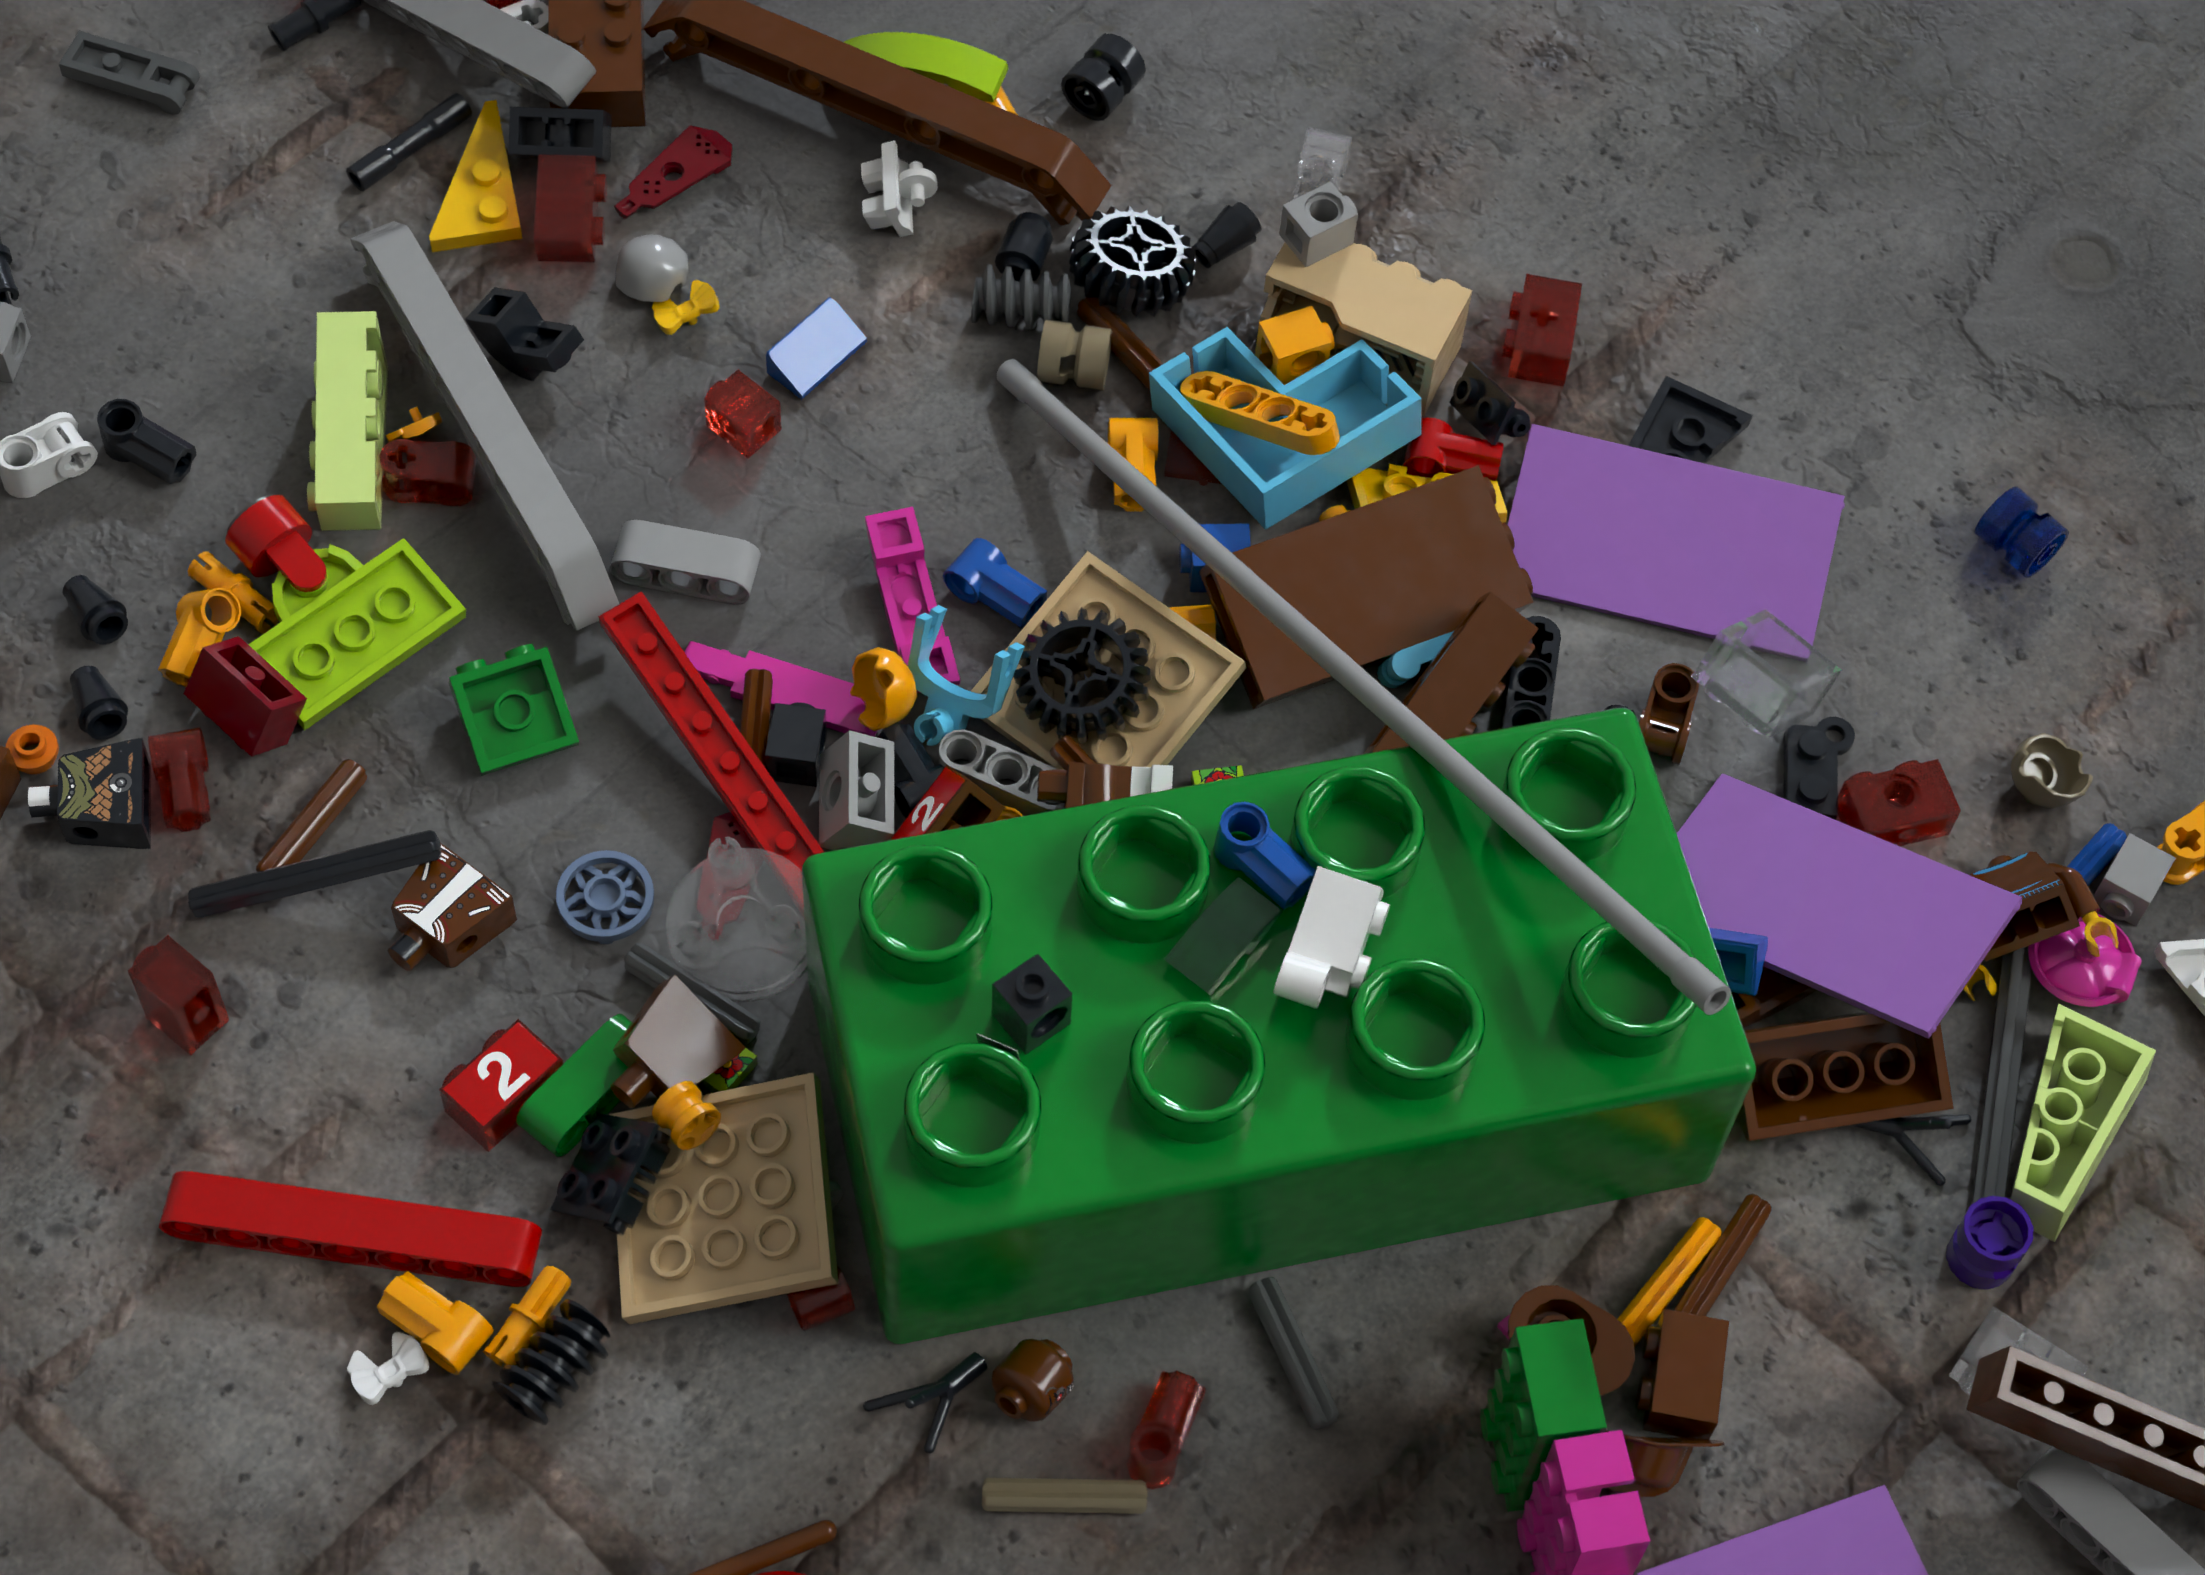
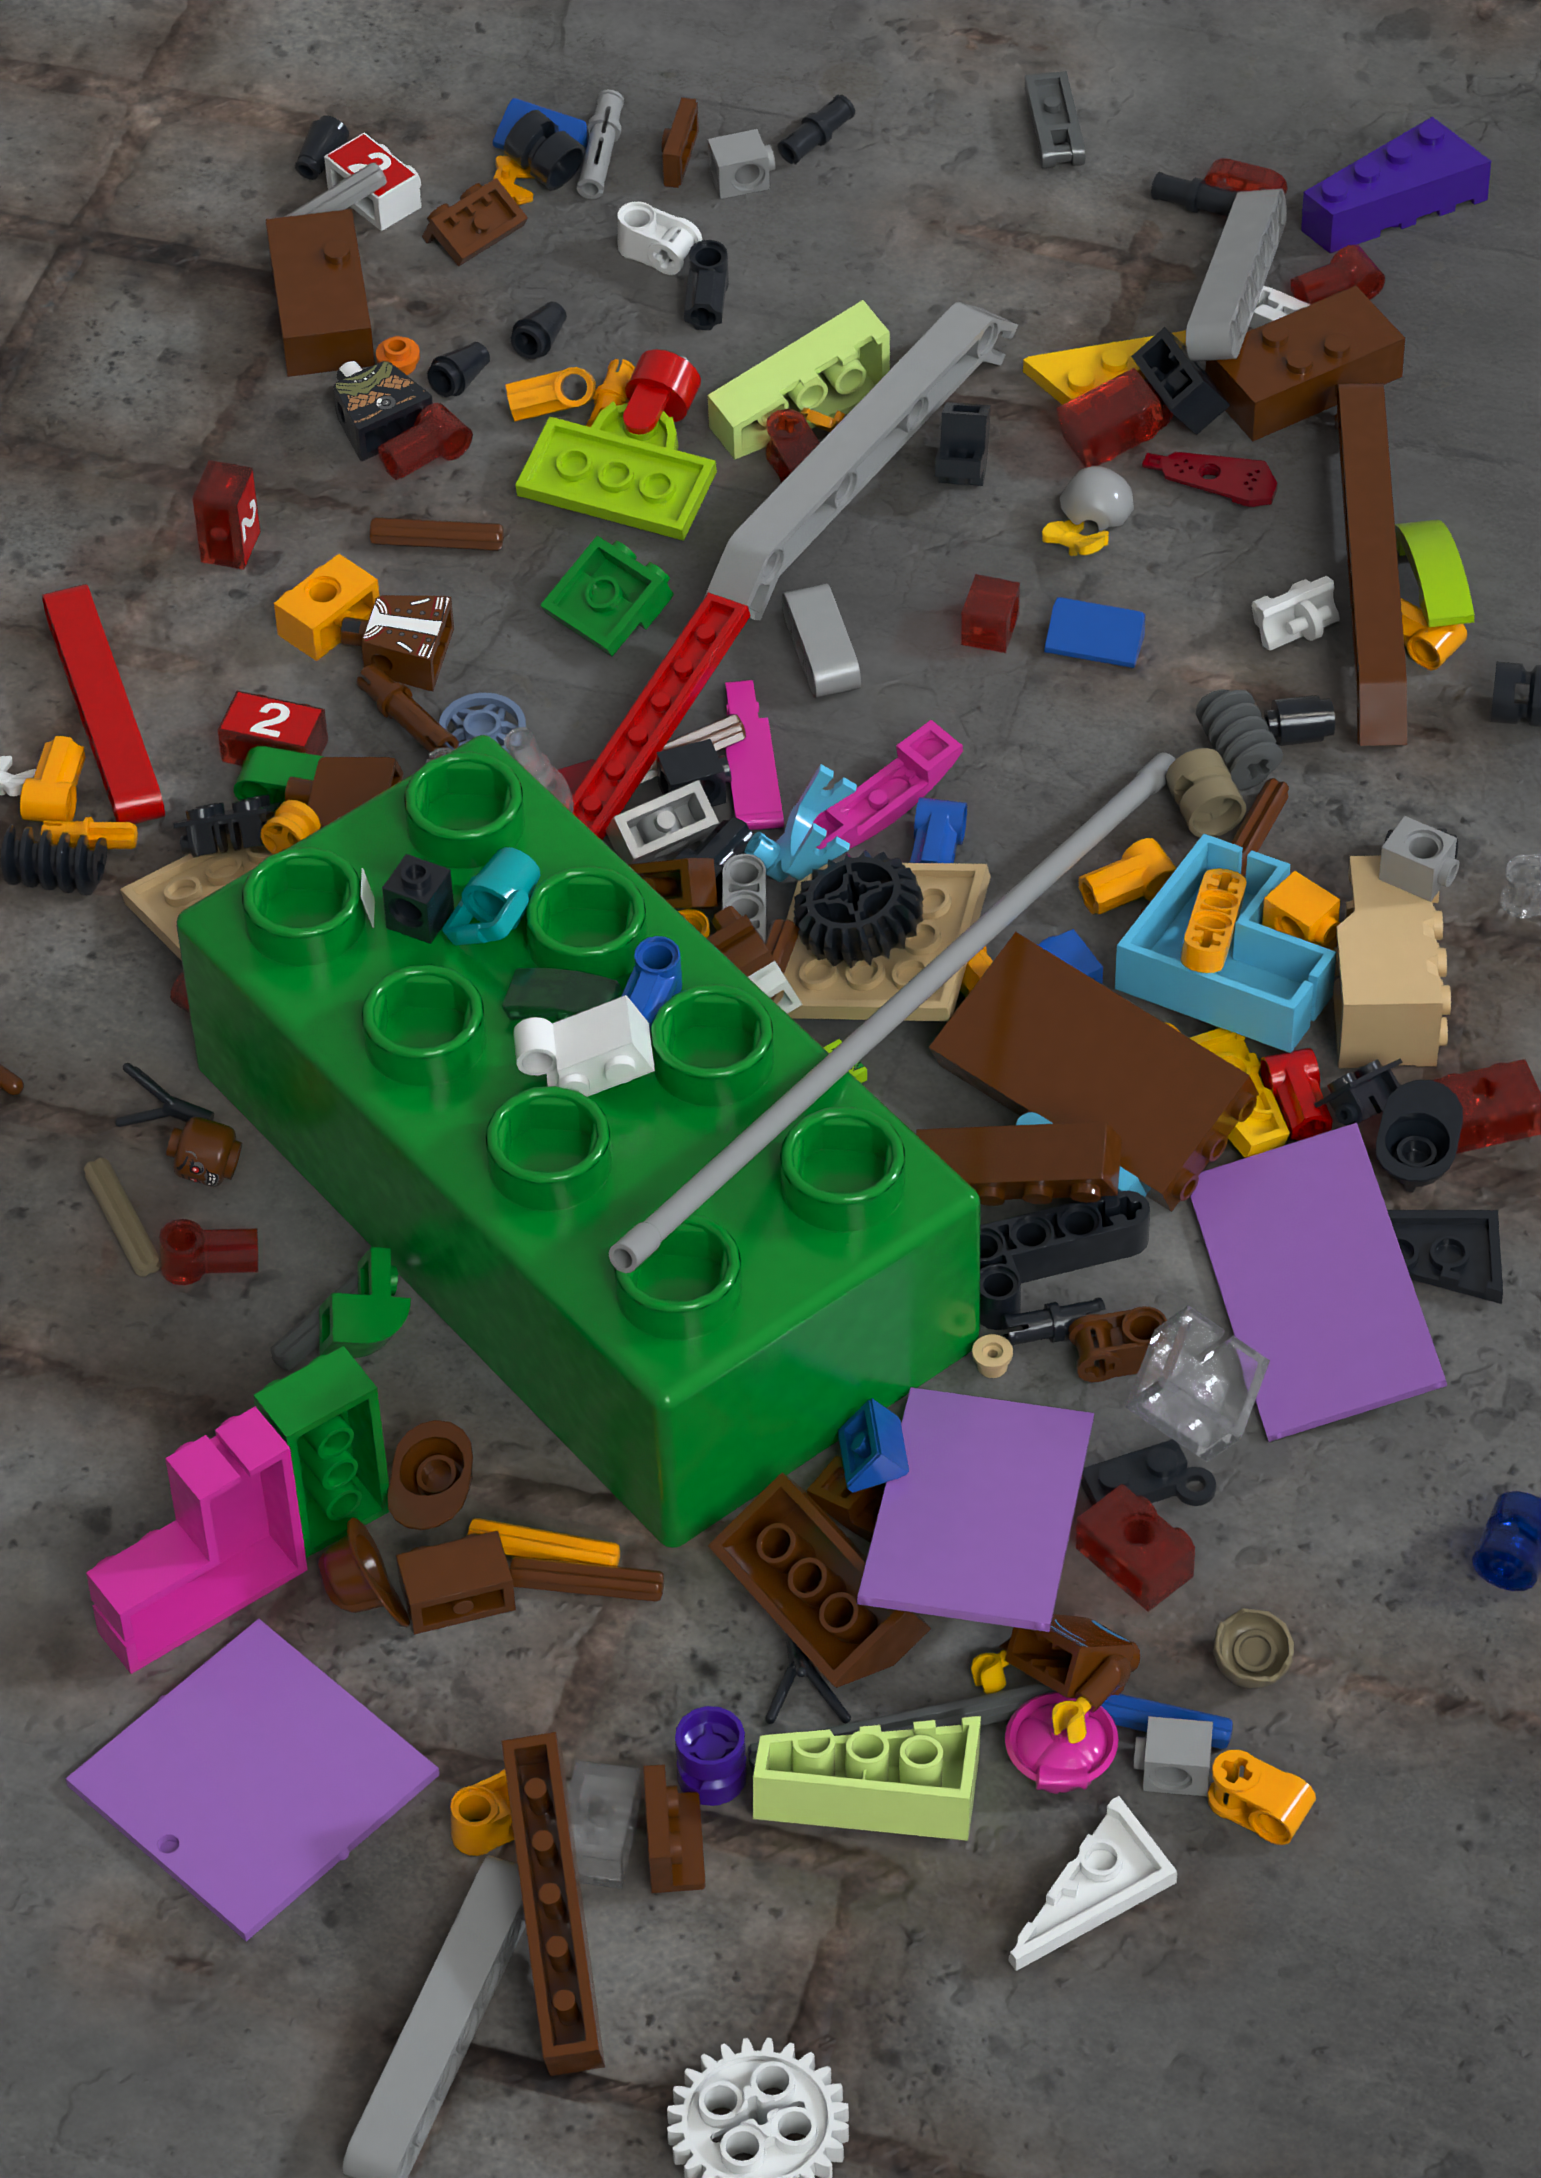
camera: 70 degrees right, 10 degrees down
dark red brick [183,636,307,757] -> none
black axle [188,830,441,918] -> none
black piece [346,93,472,192] -> none
light orange hair [850,647,917,731] -> none
black gear [1069,205,1196,317] -> none
none -> light orange brick [274,554,380,661]
none -> green brick [319,1247,411,1358]
none -> reddish brown pin [357,664,459,759]
none -> teal piece [443,847,541,945]
none -> light orange piece [450,1769,514,1856]
none -> reddish brown bracket [643,1764,706,1893]
none -> black piece [1376,1080,1463,1193]

